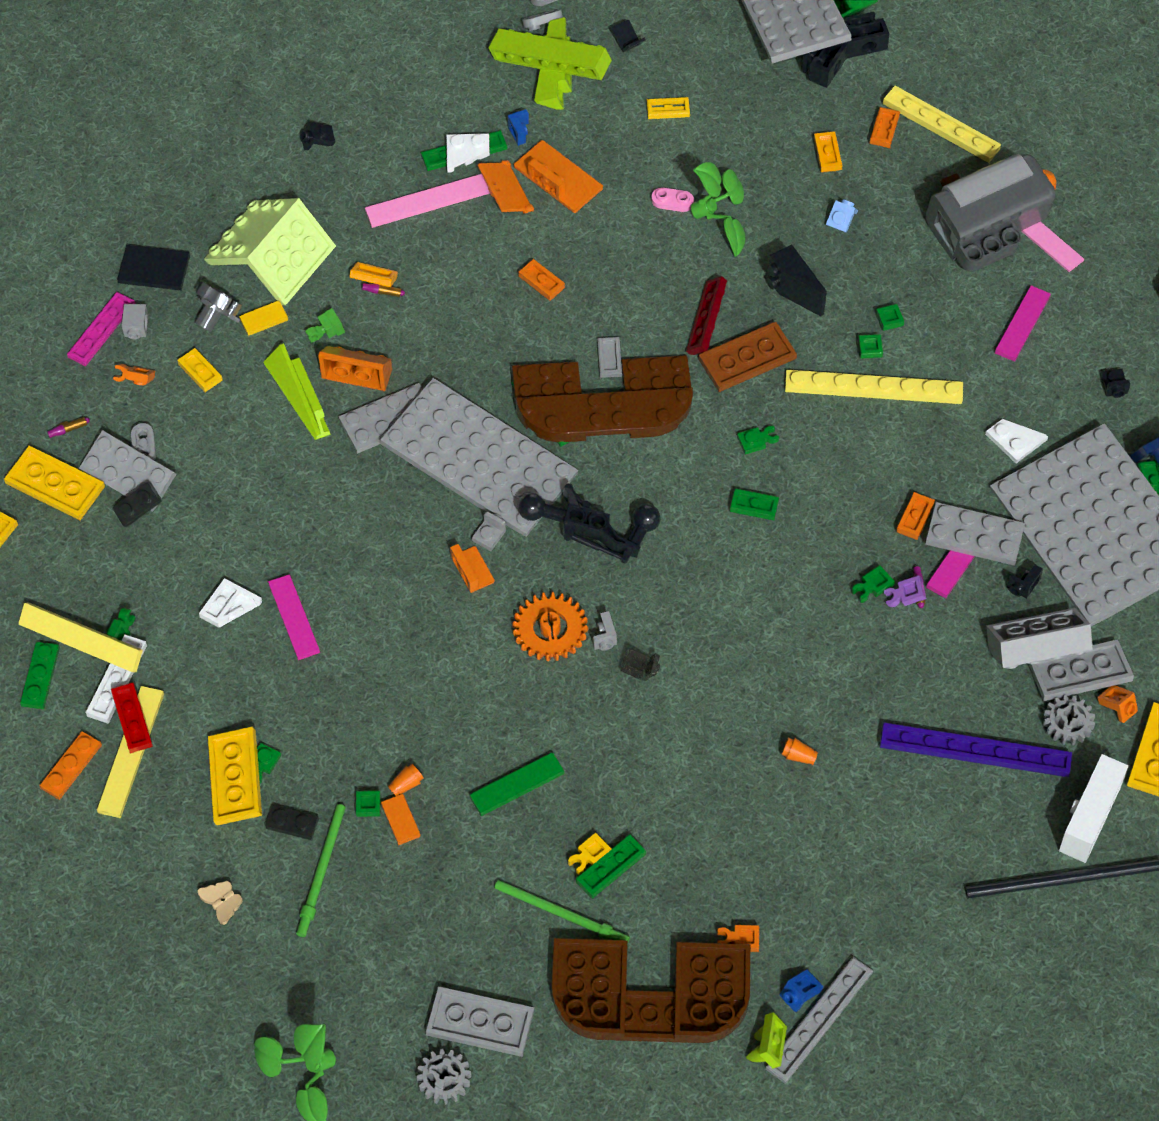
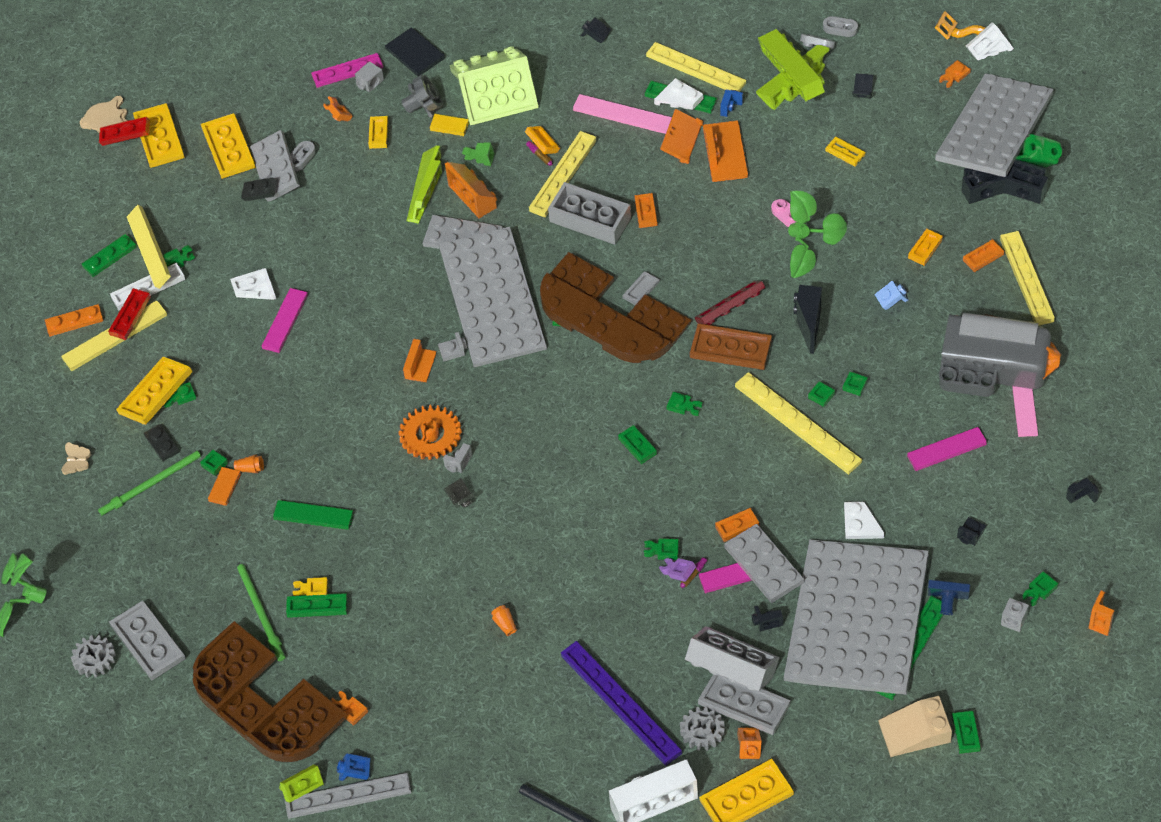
camera: 45 degrees right, 5 degrees down
piece [47,417,90,438] -> none
black piece [517,483,661,564] -> none
none -> light yellow plate [529,131,596,218]
none -> light grey brick [548,182,631,245]
none -> light yellow tile [646,42,746,92]

